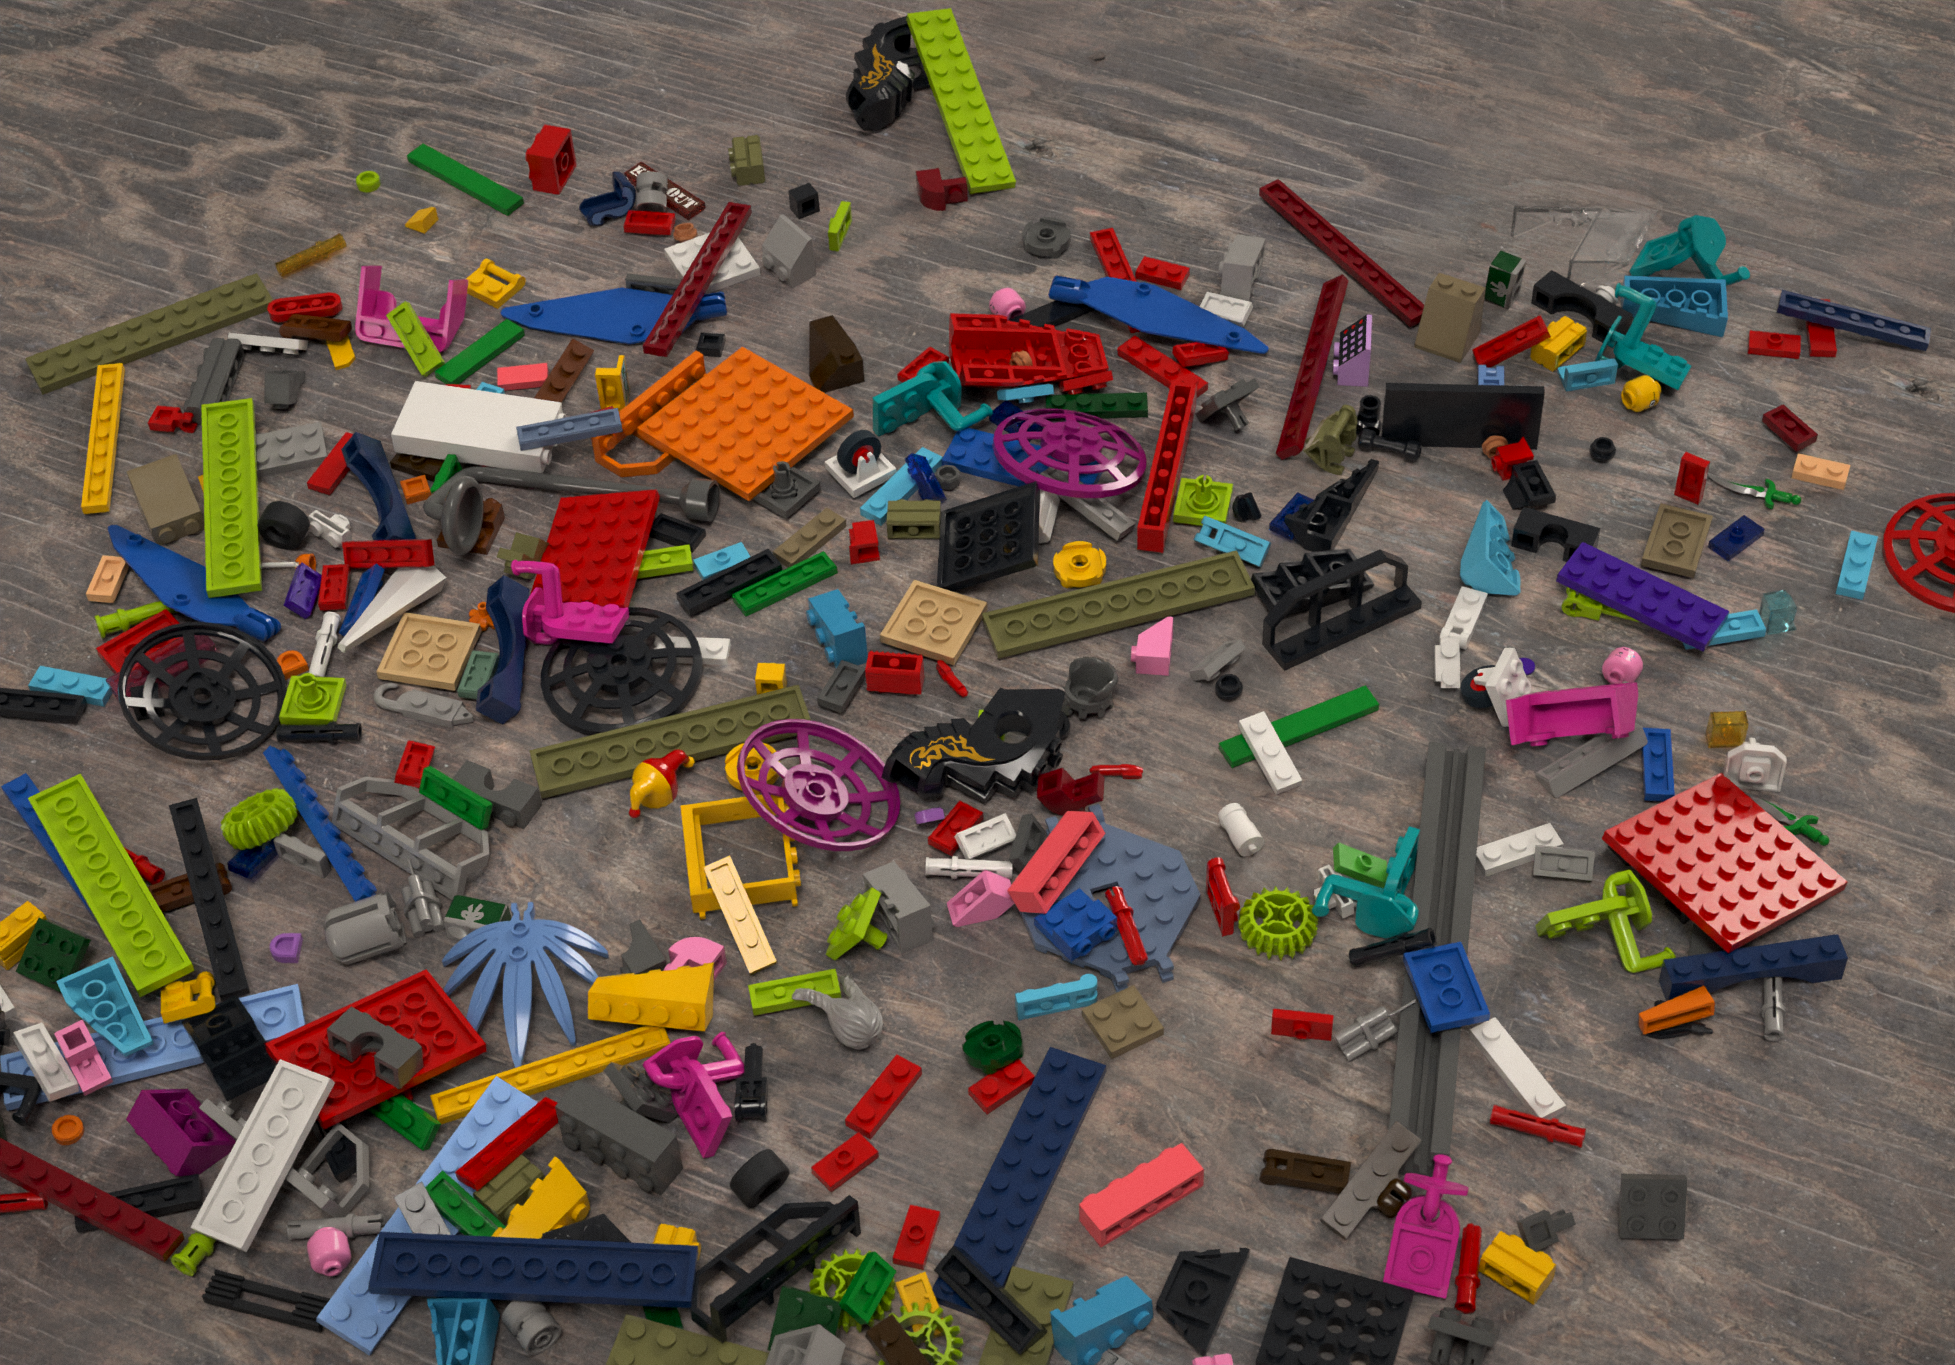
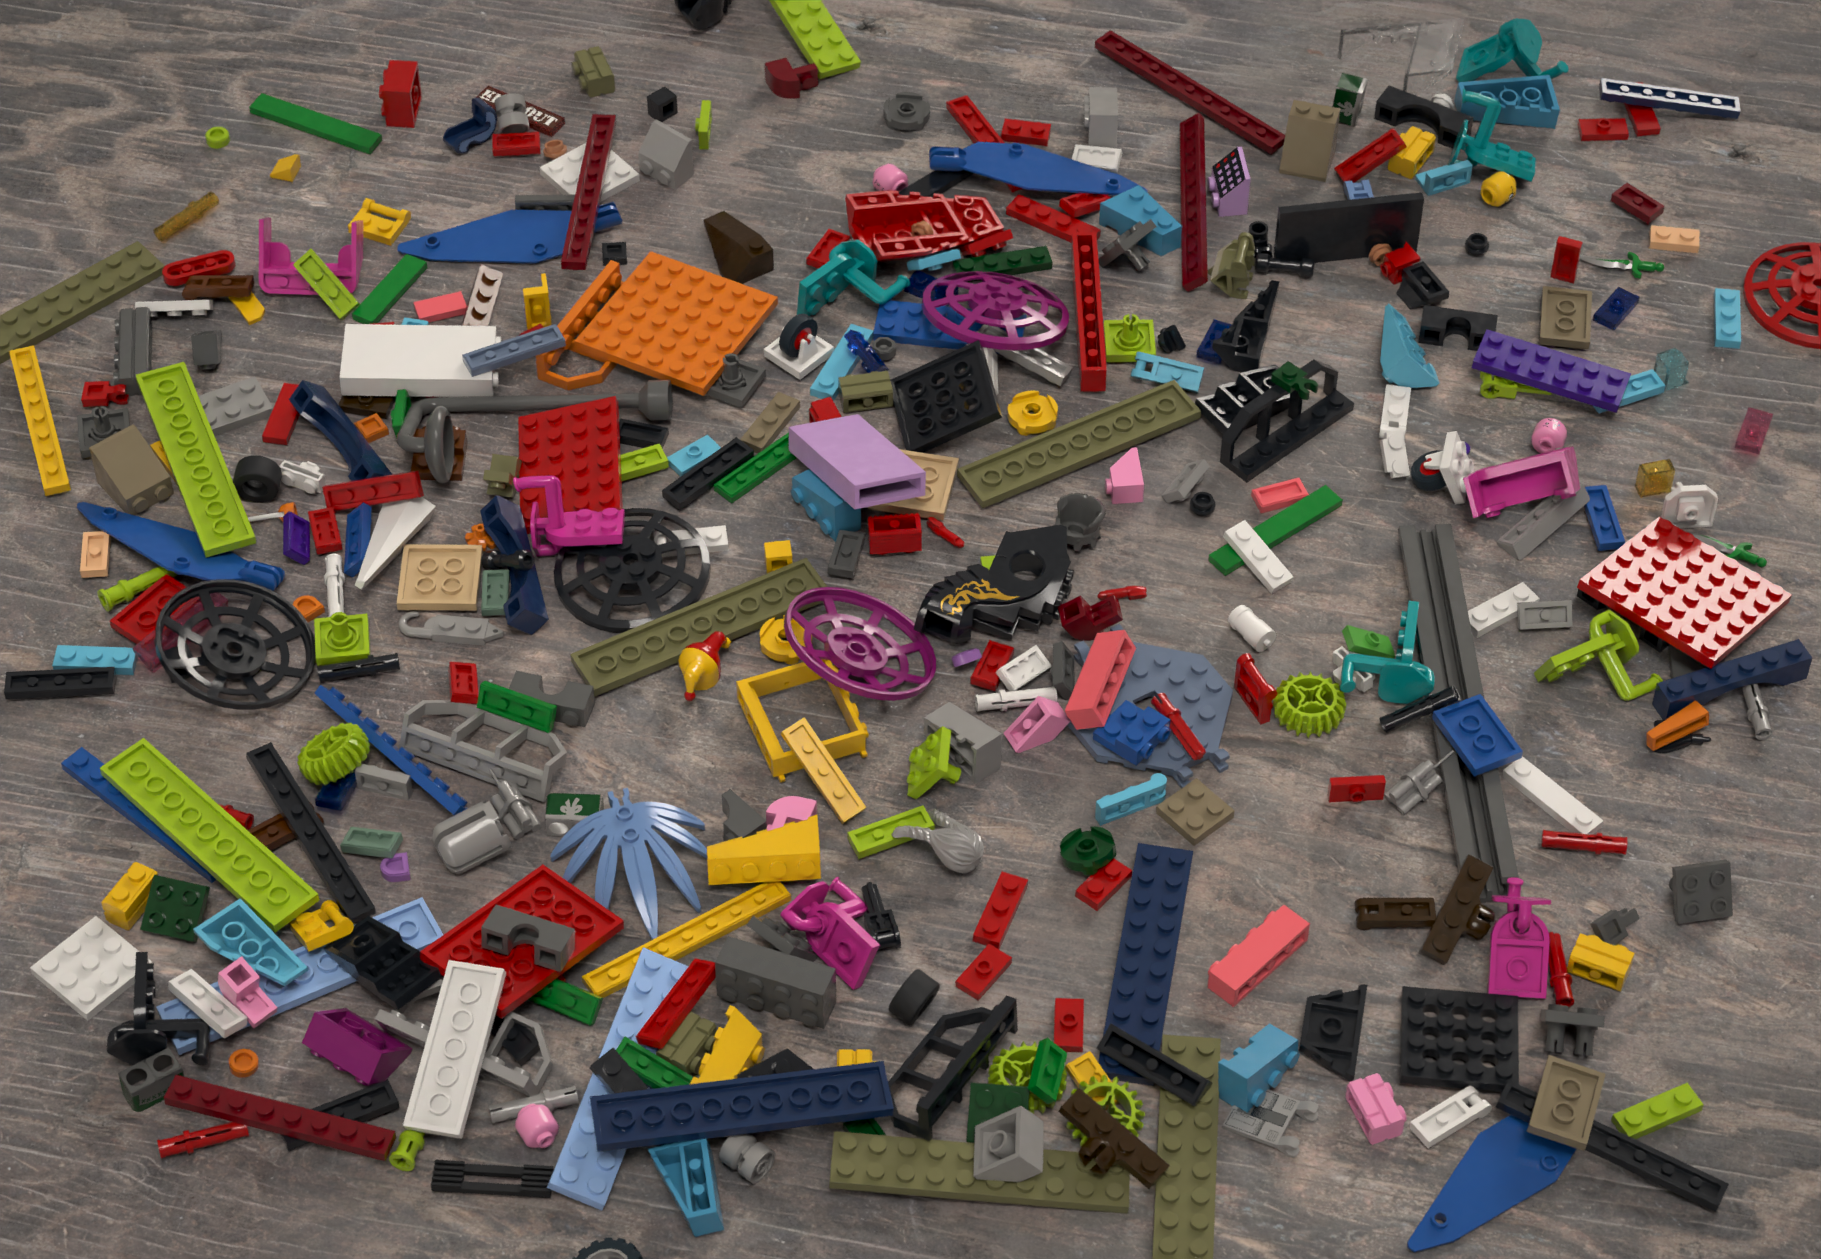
camera: 15 degrees left, 0 degrees up
none -> dark grey plate [77,406,130,458]
none -> sand green plate [340,827,403,858]
none -> black piece [481,550,535,571]
none -> lavender brick [789,414,926,509]
none -> dark azure wedge [1099,185,1182,256]
none -> coral tile [1251,478,1309,513]
none -> dark green plate [1271,361,1318,400]
none -> clear pink plate [1735,407,1773,455]

